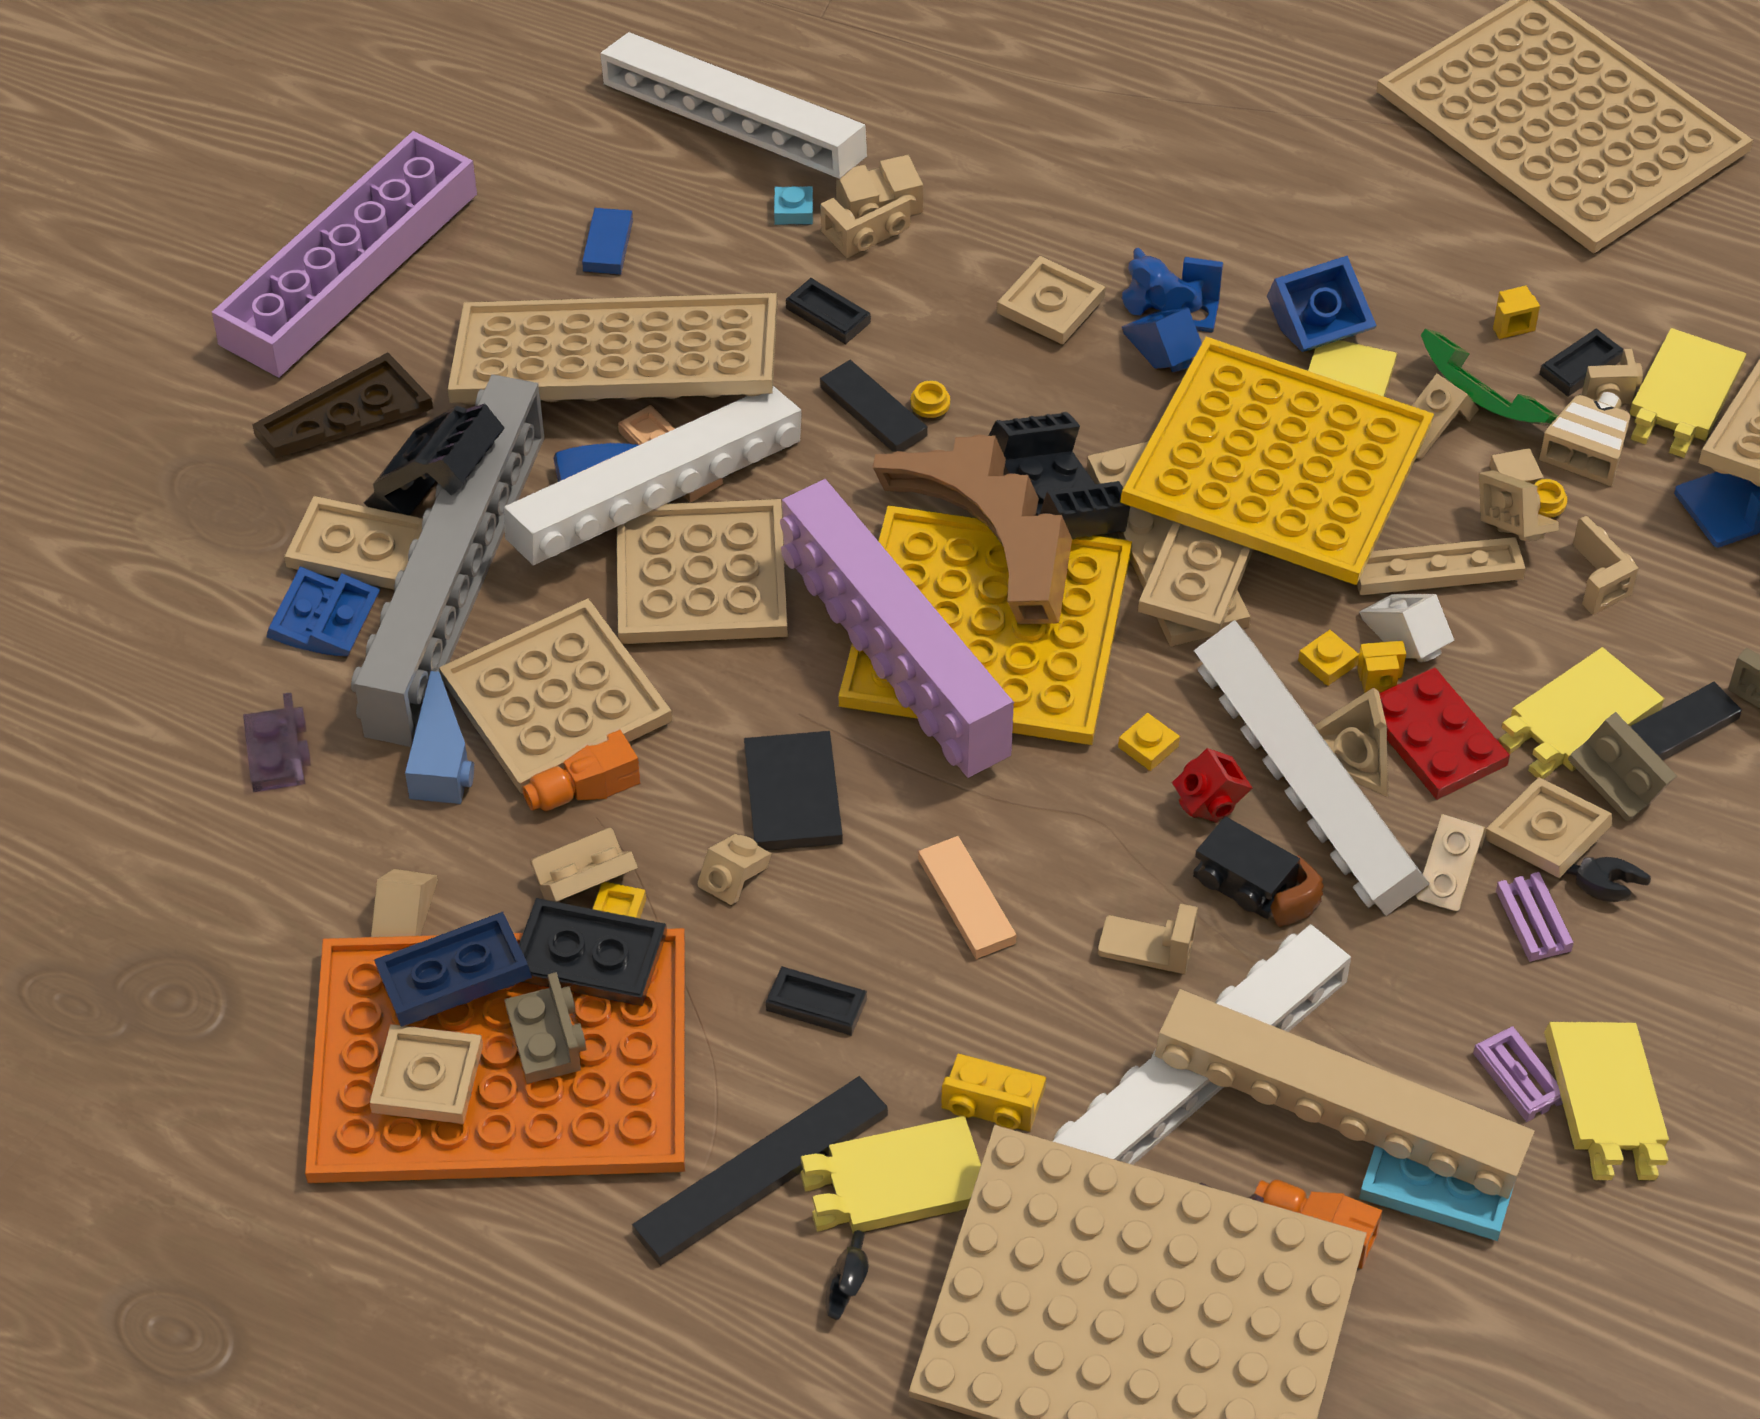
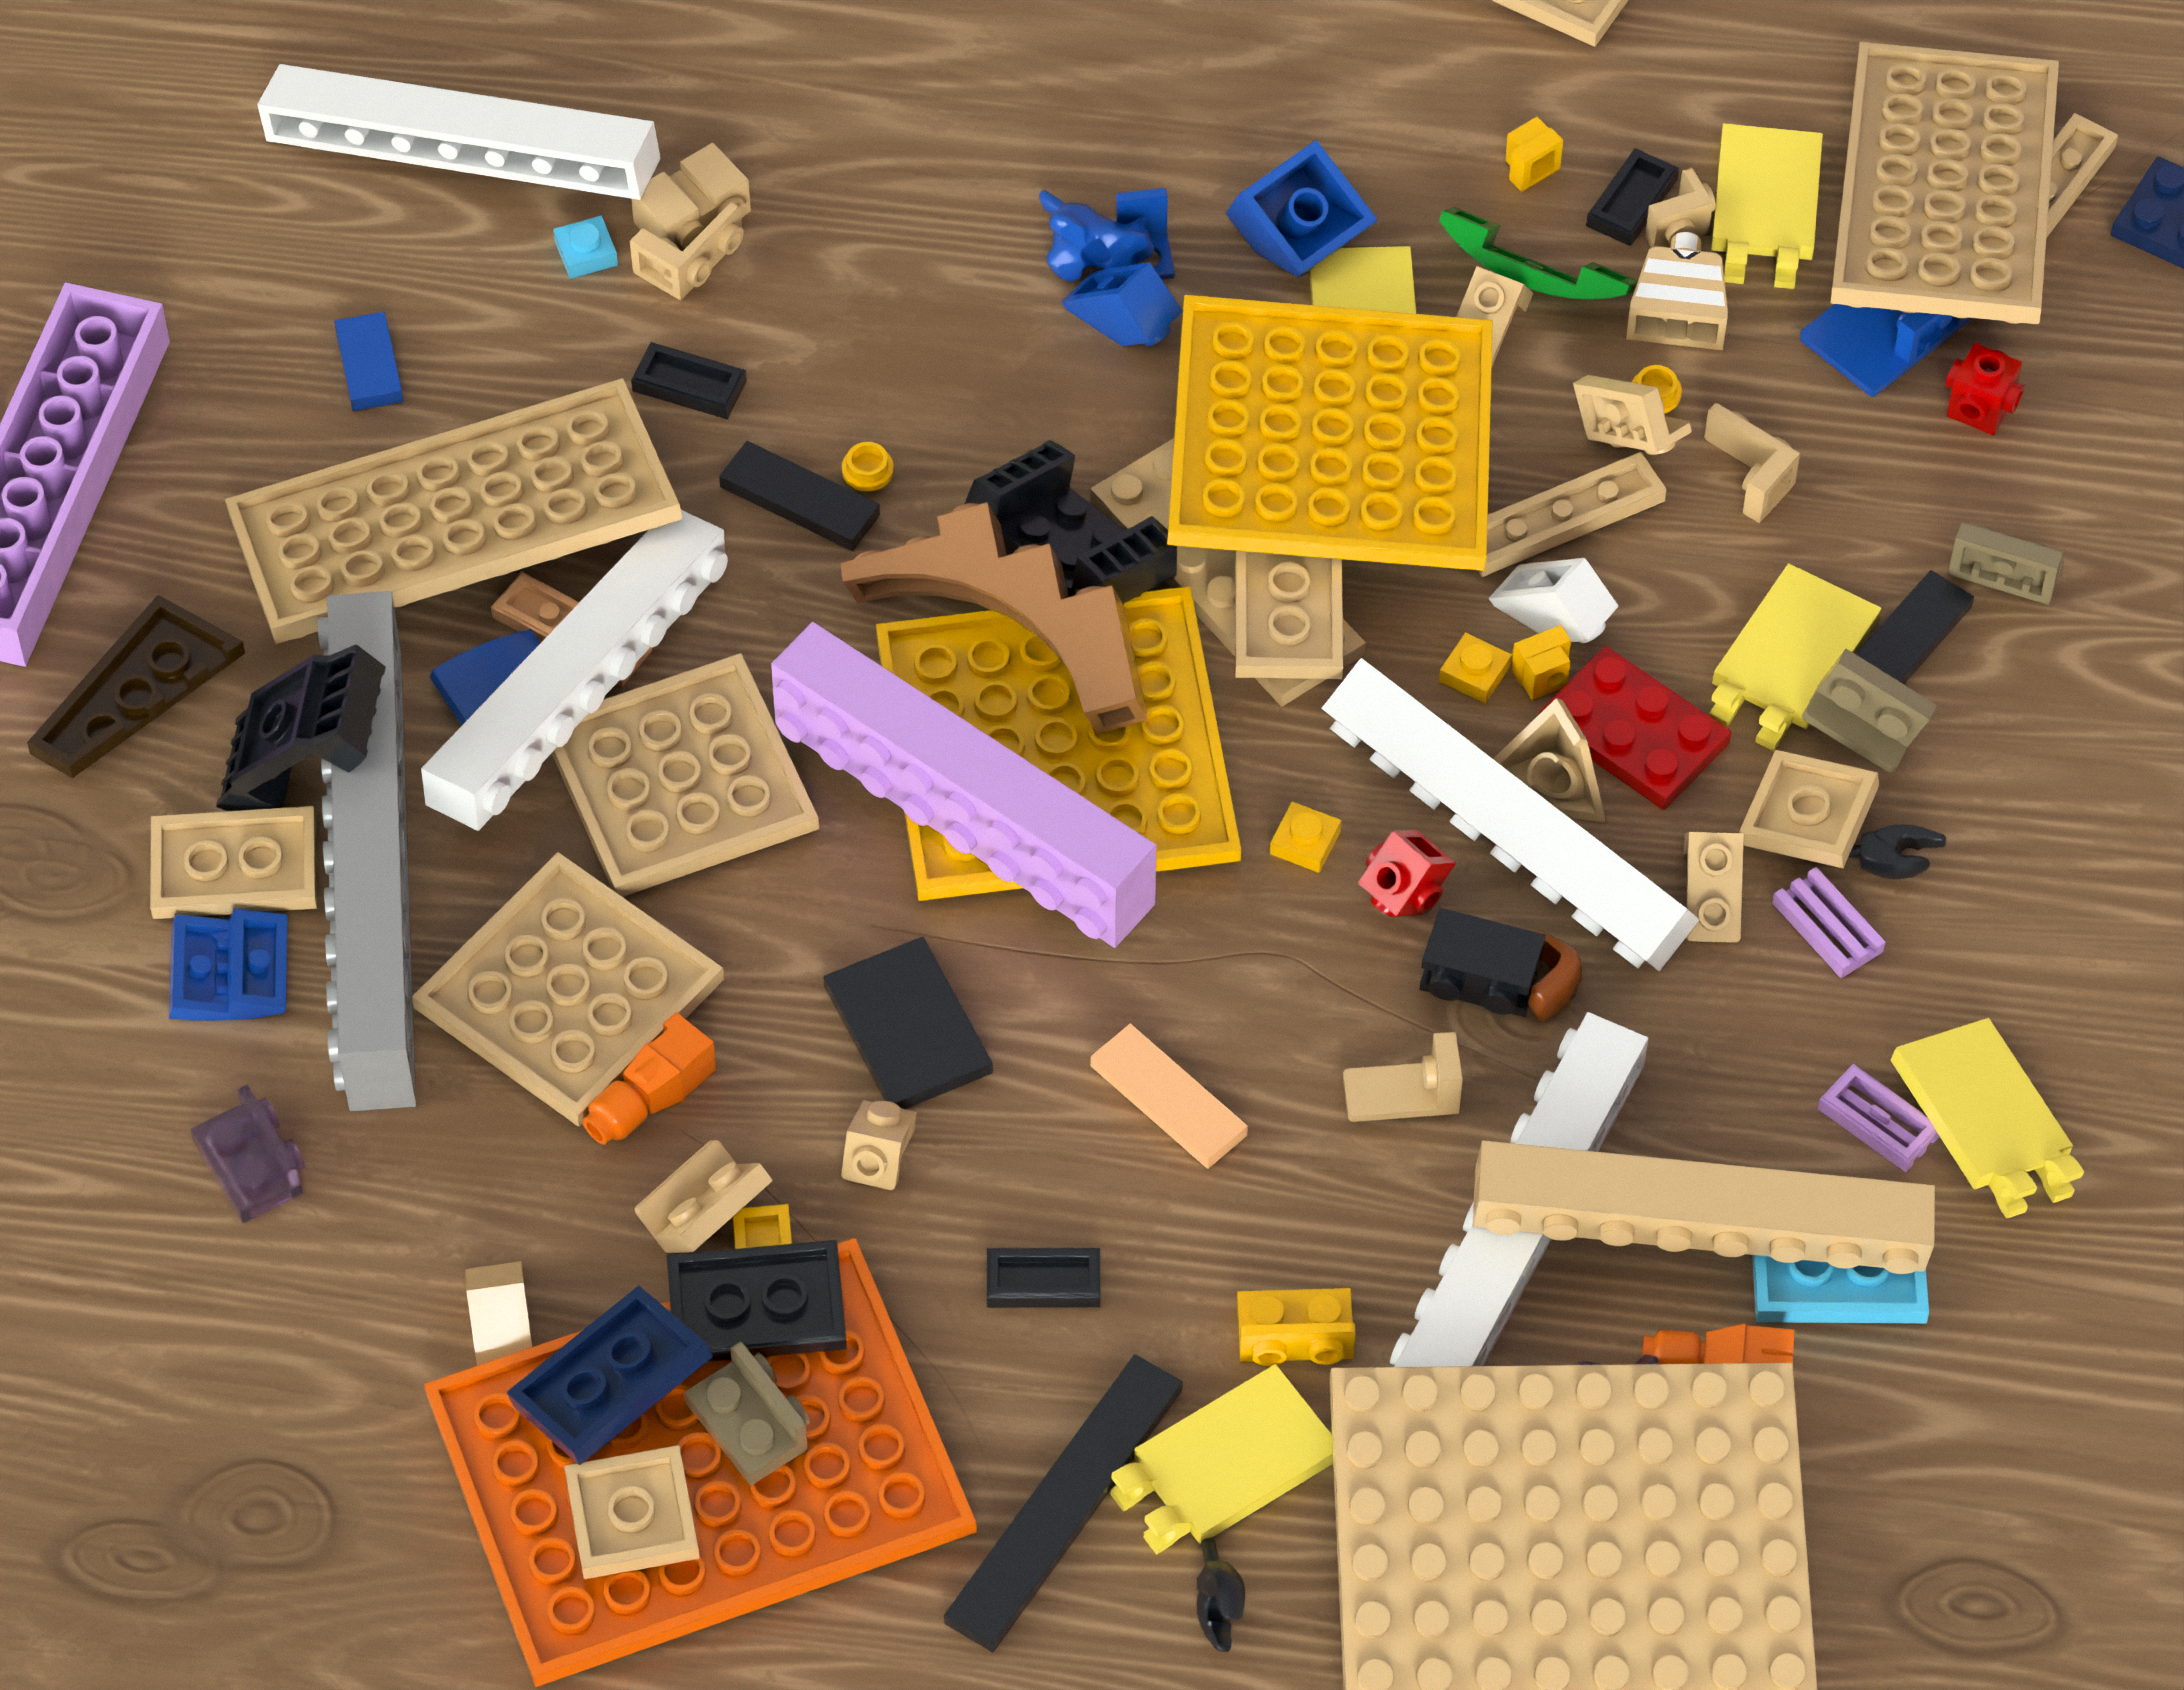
camera: 20 degrees left, 5 degrees up
medium blue slope [405,671,474,804] -> none
tan plate [997,256,1105,345] -> none
tan tile [1489,448,1544,484] -> none

